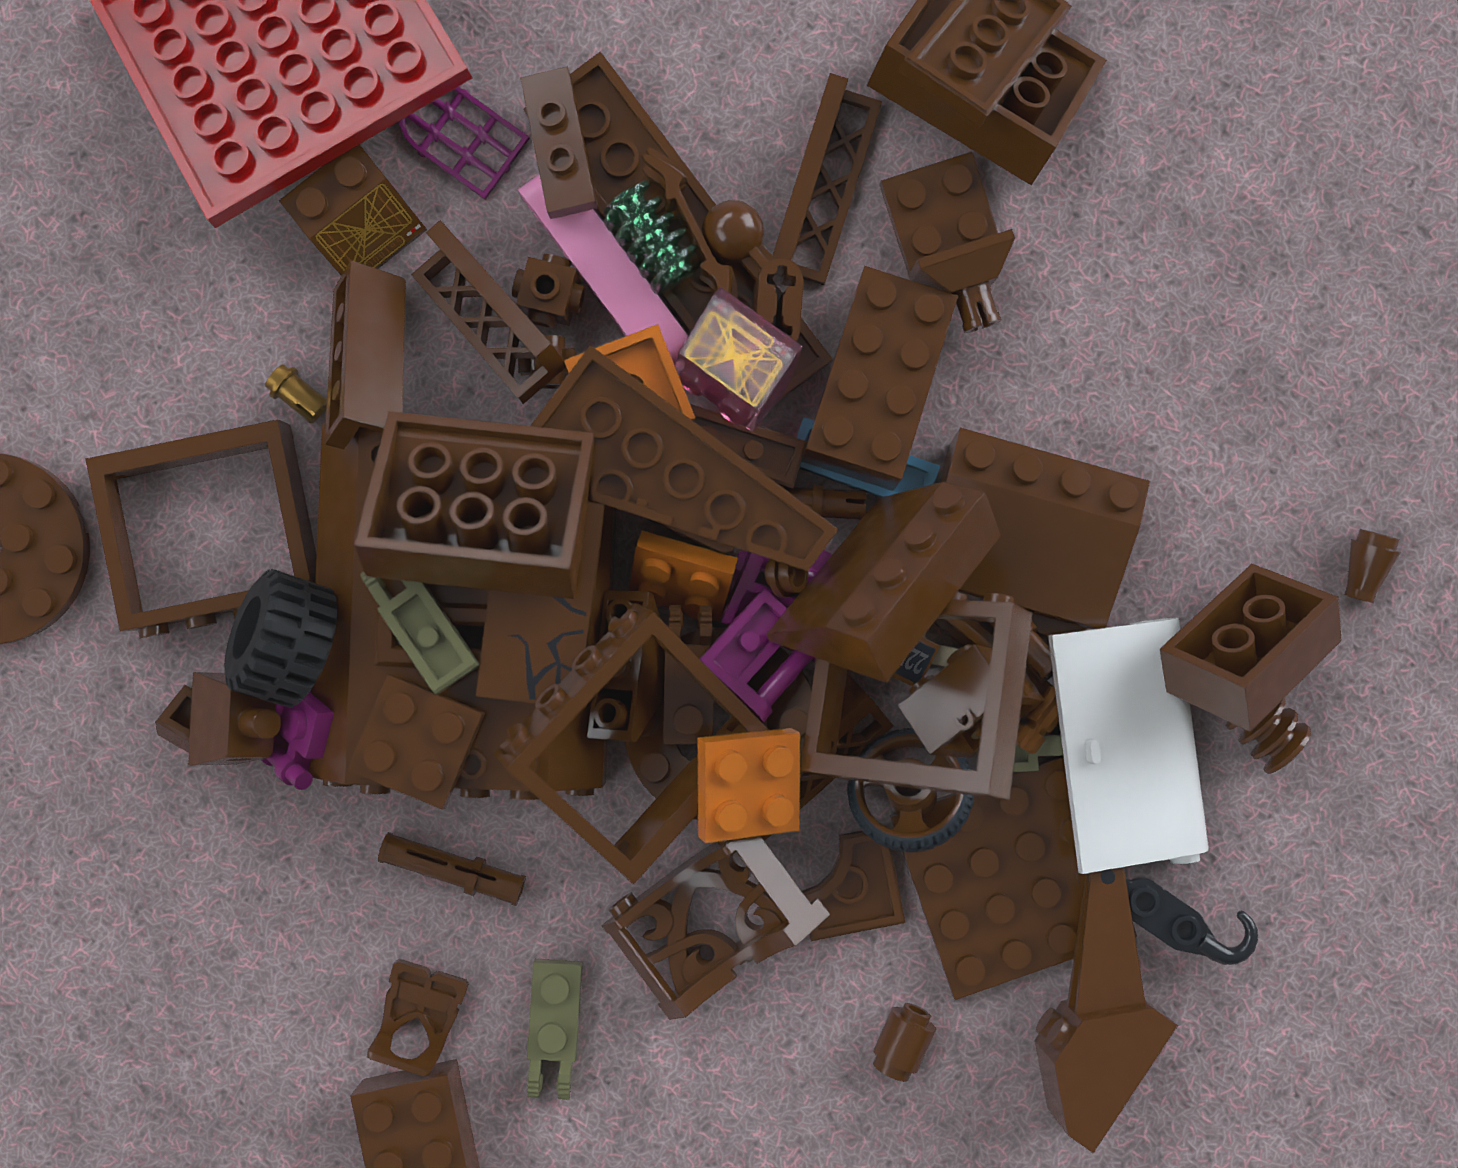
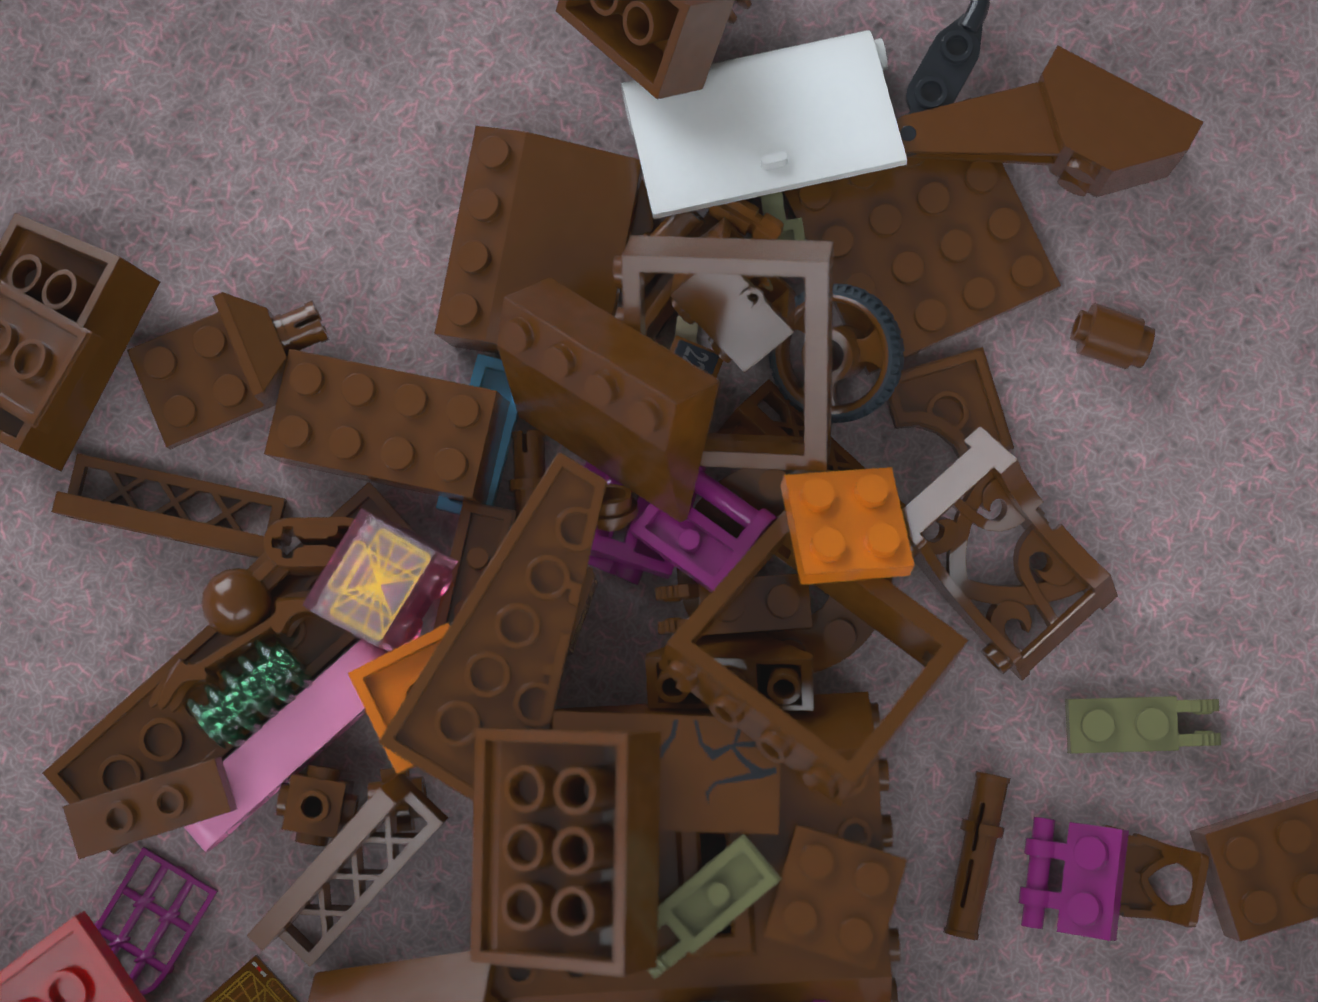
camera: 95 degrees left, 5 degrees down
orange plate [628,530,738,622] -> none
none -> magenta plate [1018,817,1129,941]

